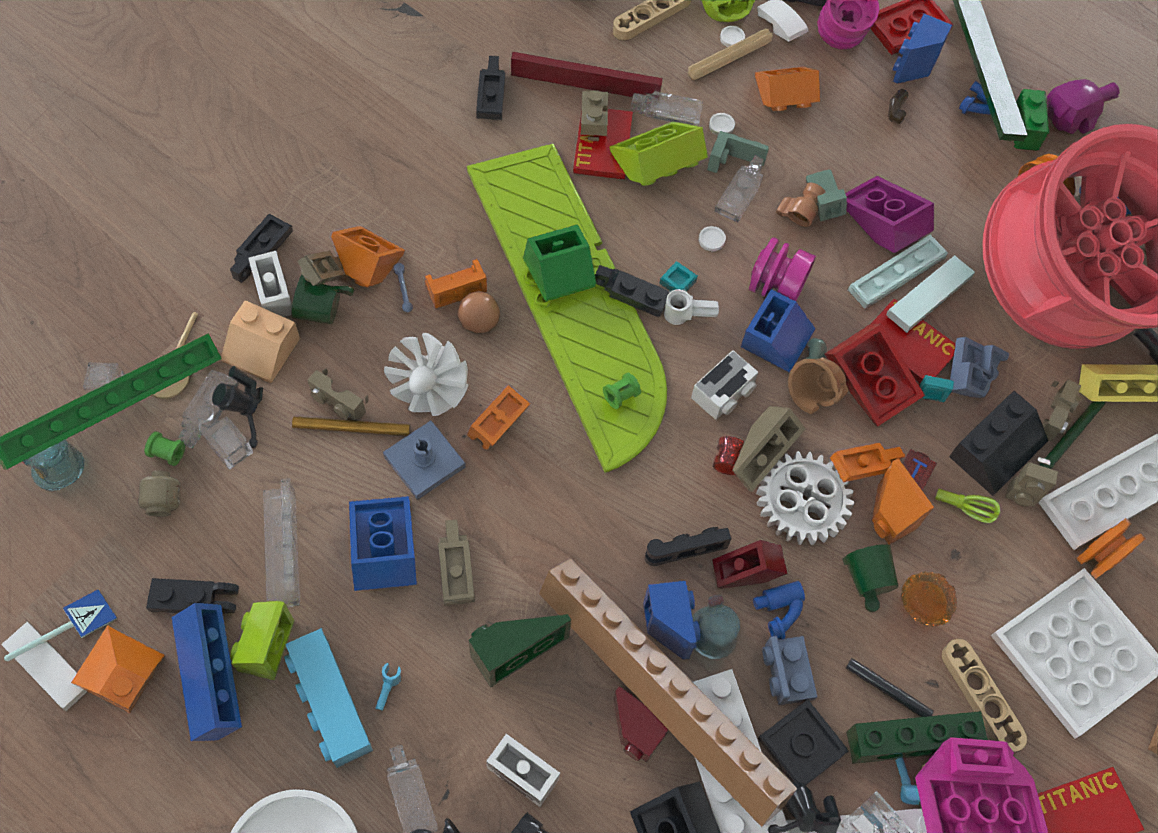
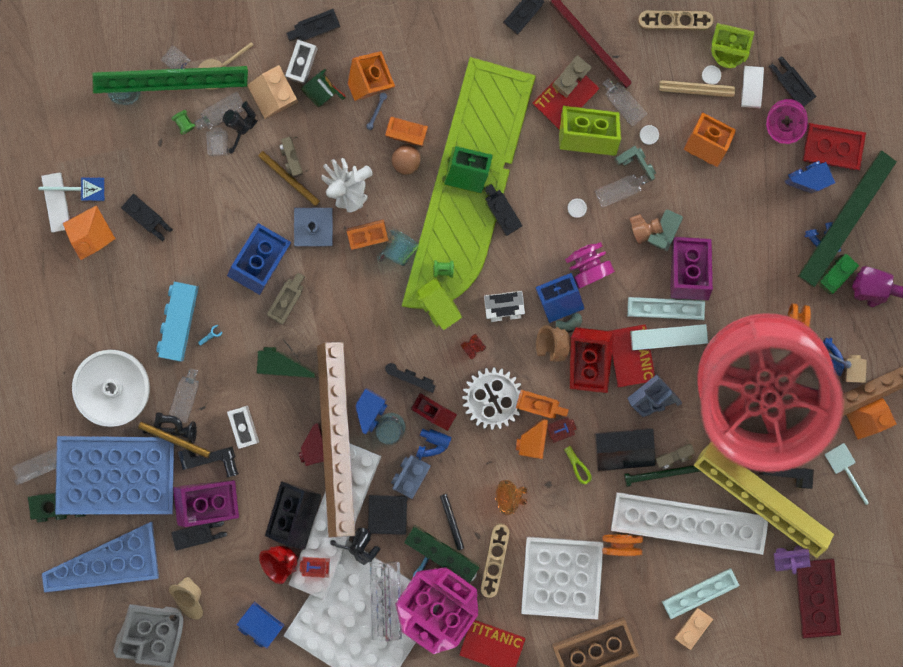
camera: 45 degrees right, 25 degrees up
dark tan head [138,471,181,517] -> none
blue brick [172,603,242,741] -> none
lime slope [230,601,294,680] -> none
clear fence [263,478,300,607] -> none
dark tan hinge [297,250,345,286] -> none
teal tile [659,261,698,292] -> none
white axle [664,289,719,325] -> none
dark tan slope [732,406,806,492] -> none
dark green hat [842,544,899,612] -> none
dark brown arm [888,89,909,124] -> none
teal tile [919,375,954,402] -> none
dark tan piece [1005,457,1058,507] -> none
none -> clear light blue hat [377,228,419,266]
none -> lime brick [417,278,462,331]

